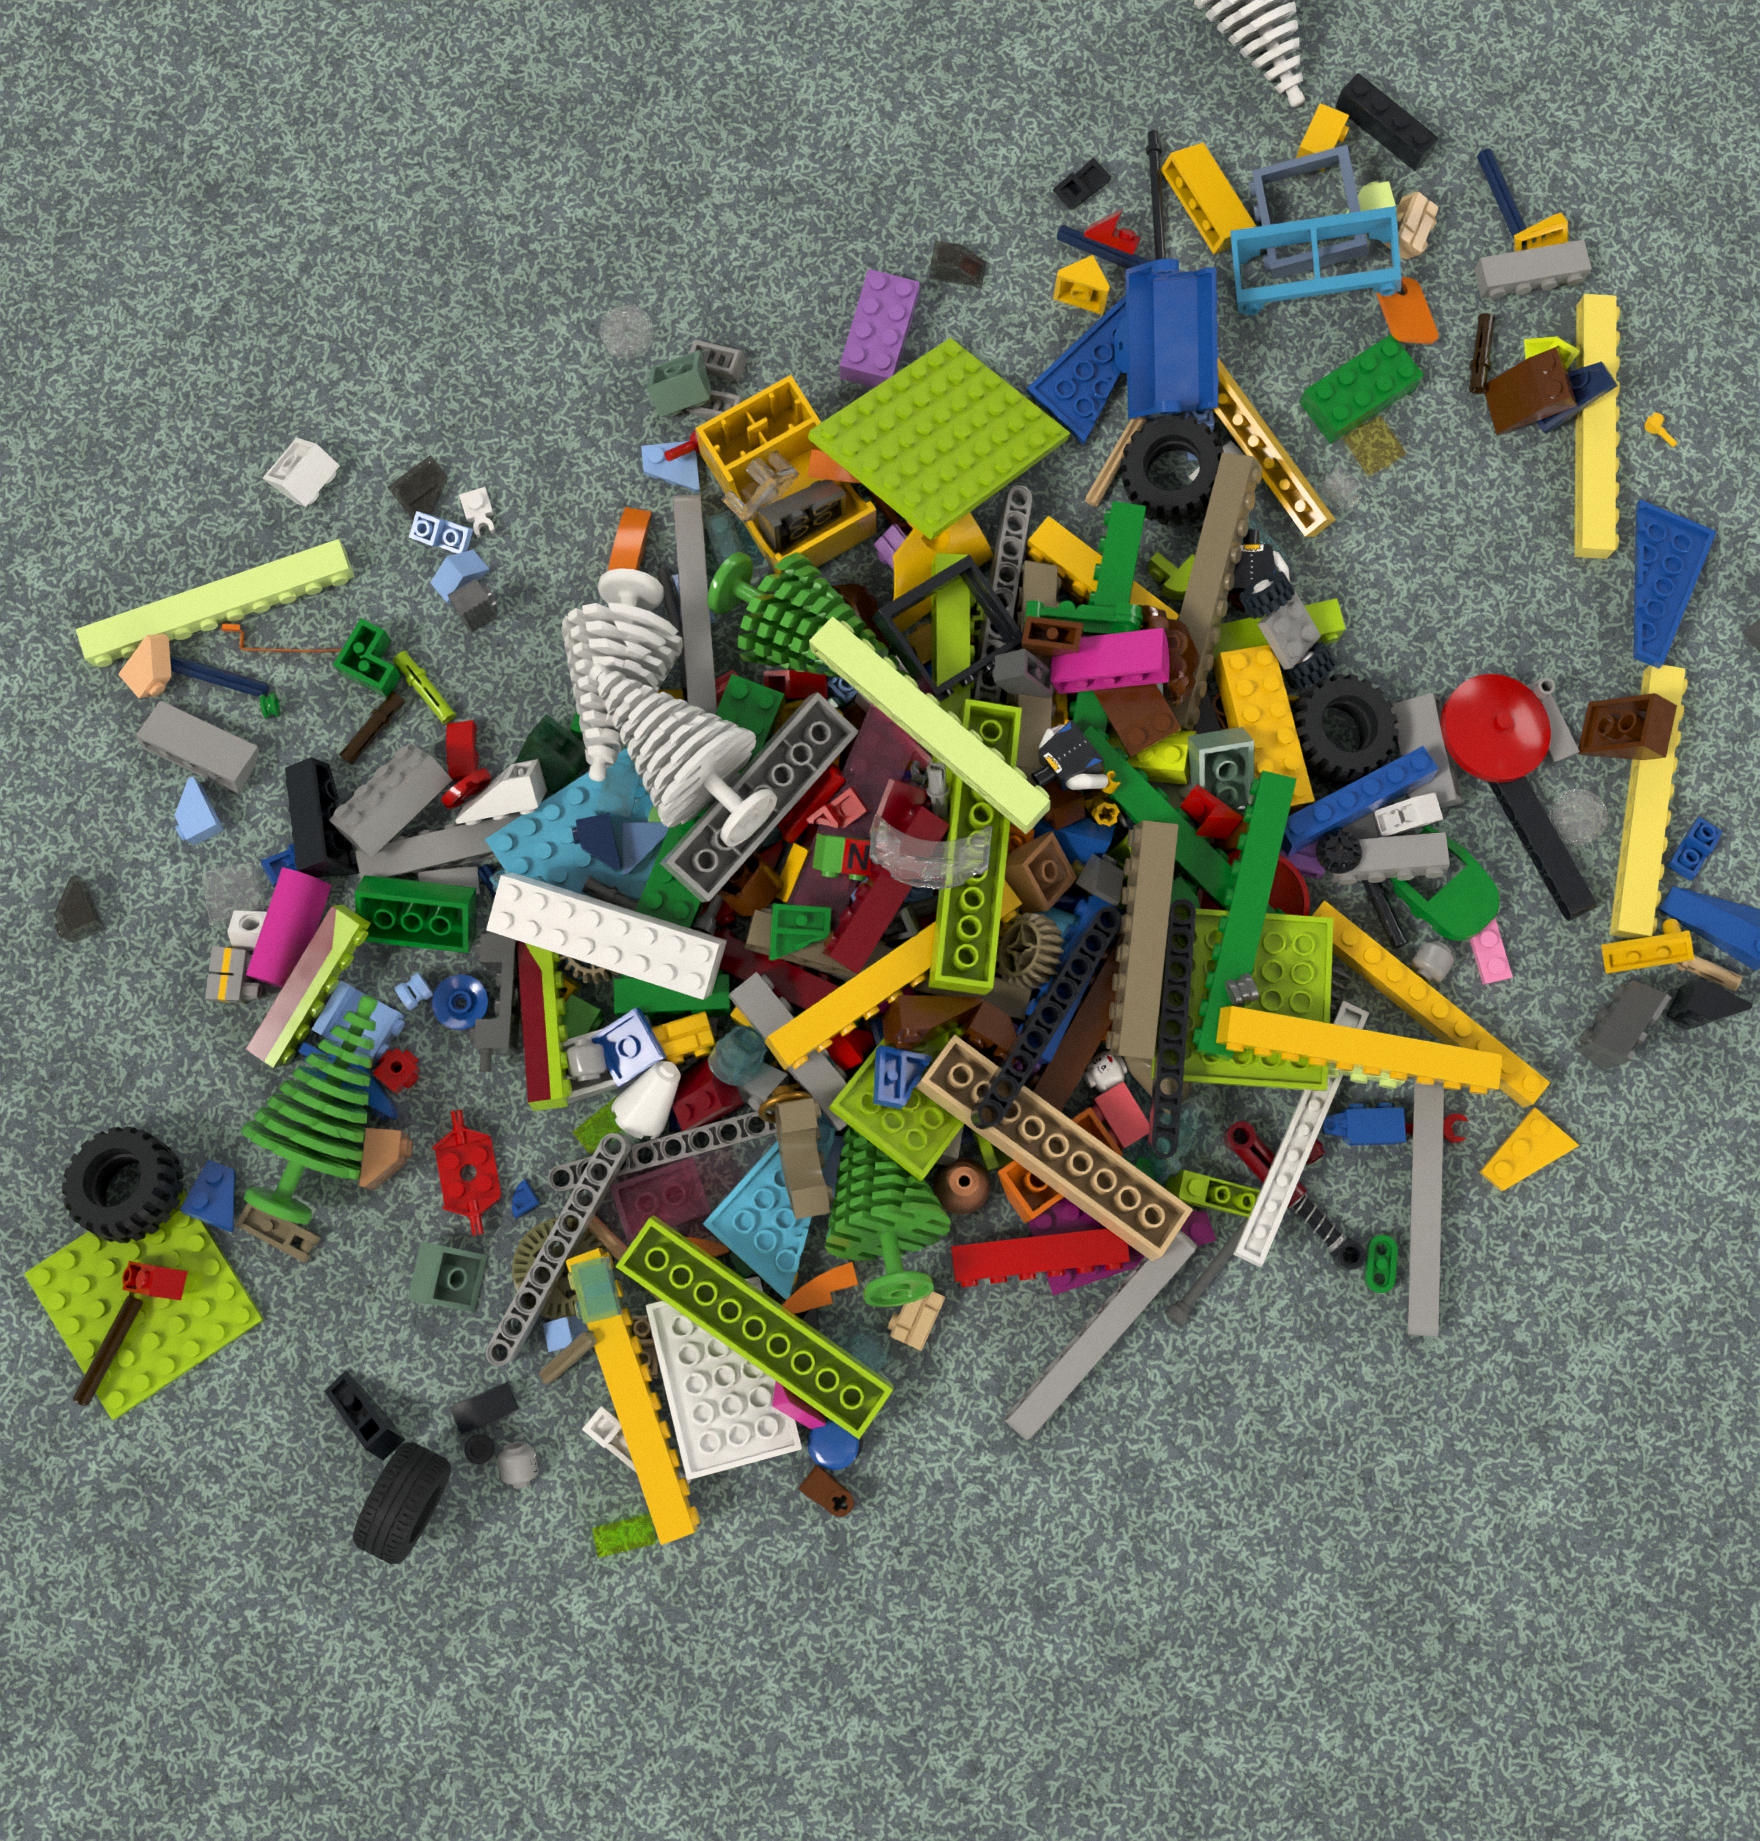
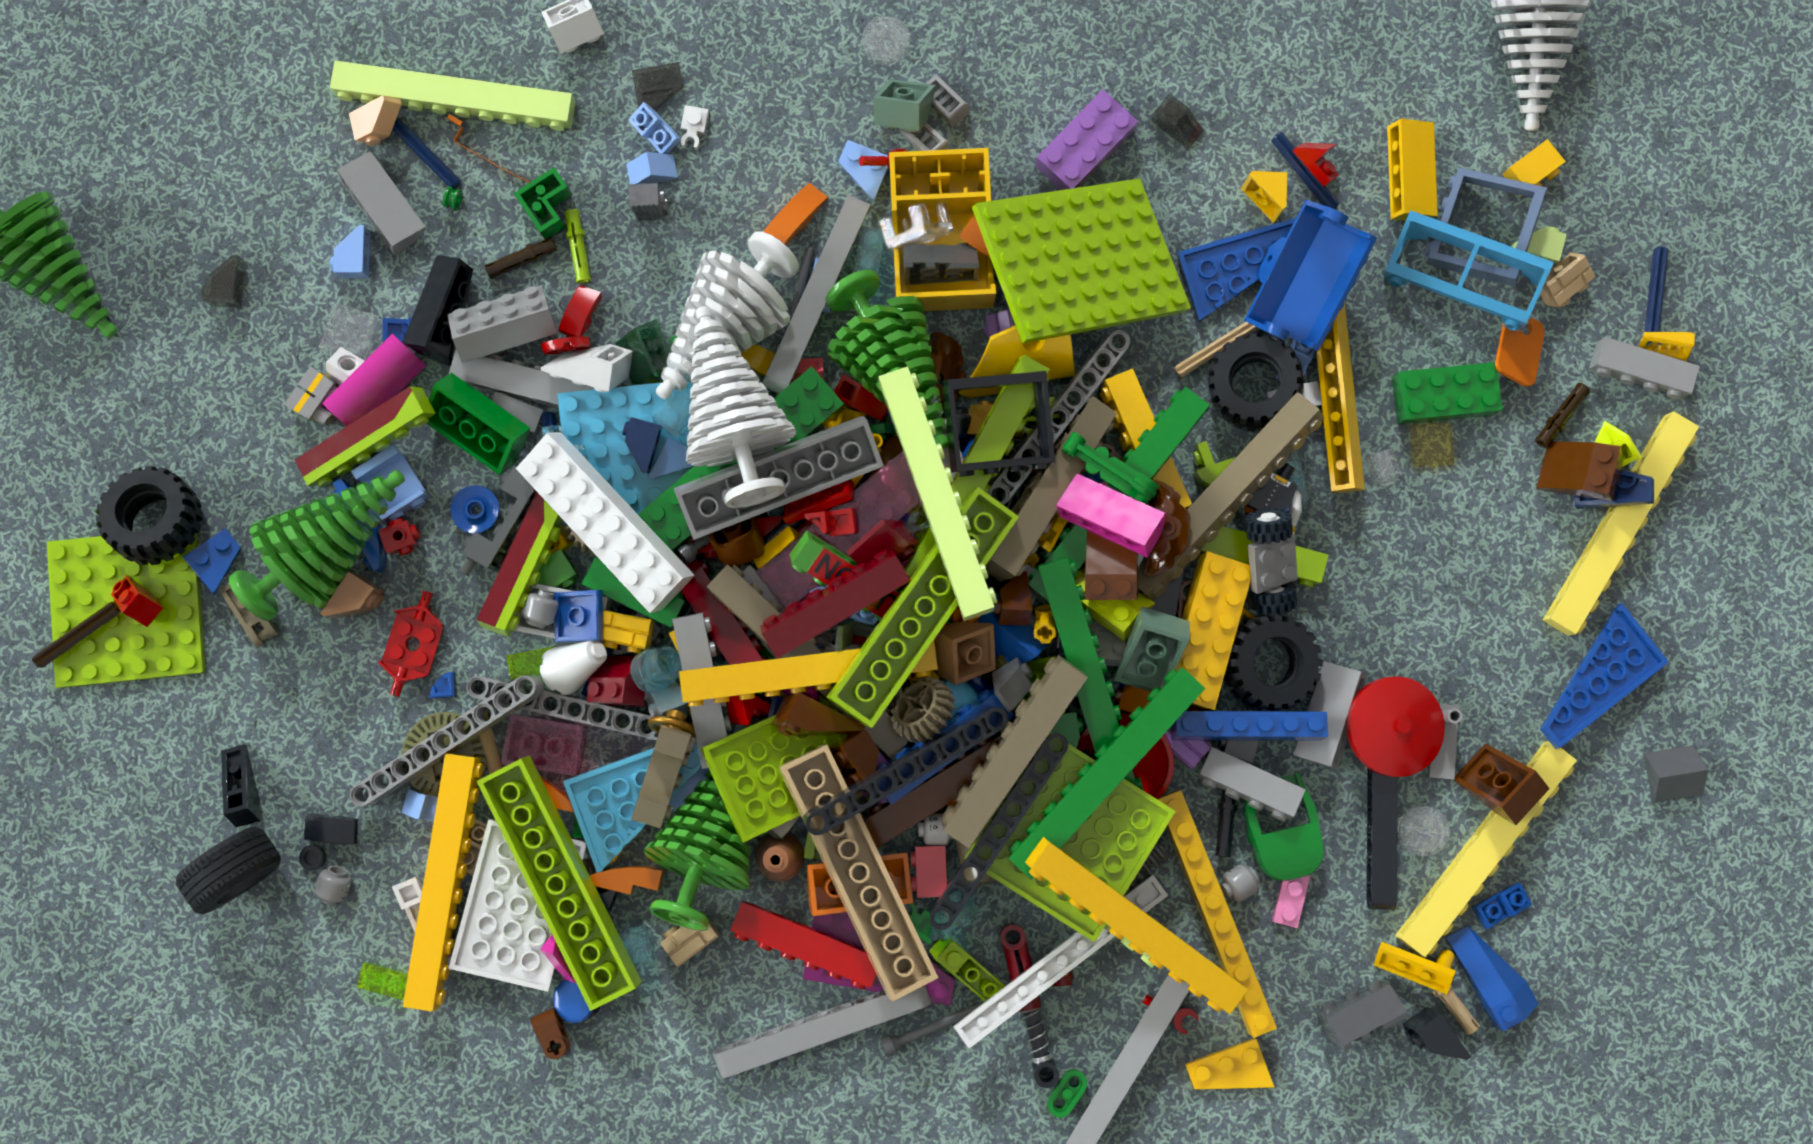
camera: 30 degrees right, 5 degrees up
light blue wheel [394,972,434,1011] -> none
sand green slope [408,1242,488,1312] -> none
dark tan axle [539,1330,597,1384] -> none
clear light blue brick [568,1256,623,1324] -> none
dark grey pin [581,876,639,911] -> none
green wing [769,904,831,960] -> none
clear windscreen [869,815,993,889] -> none
blue wing [873,1045,932,1109] -> none
light grey axle [927,762,950,819] -> none
dark grey slope [993,649,1053,698] -> none
reddish brown slope [1022,616,1084,657] -> none
black torso [1031,720,1121,794] -> none
black slope [1053,157,1111,210] -> none
black bar [1146,130,1166,260] -> none
red slope [1179,784,1243,839] -> none
dark grey wheel [1225,972,1259,1007] -> none
black gear [1316,829,1362,874] -> none
blue hinge [1322,1103,1406,1146] -> none
black brick [1335,73,1439,171] -> none
white brick [1373,792,1443,838] -> none
yellow hand [1645,412,1678,447] -> none

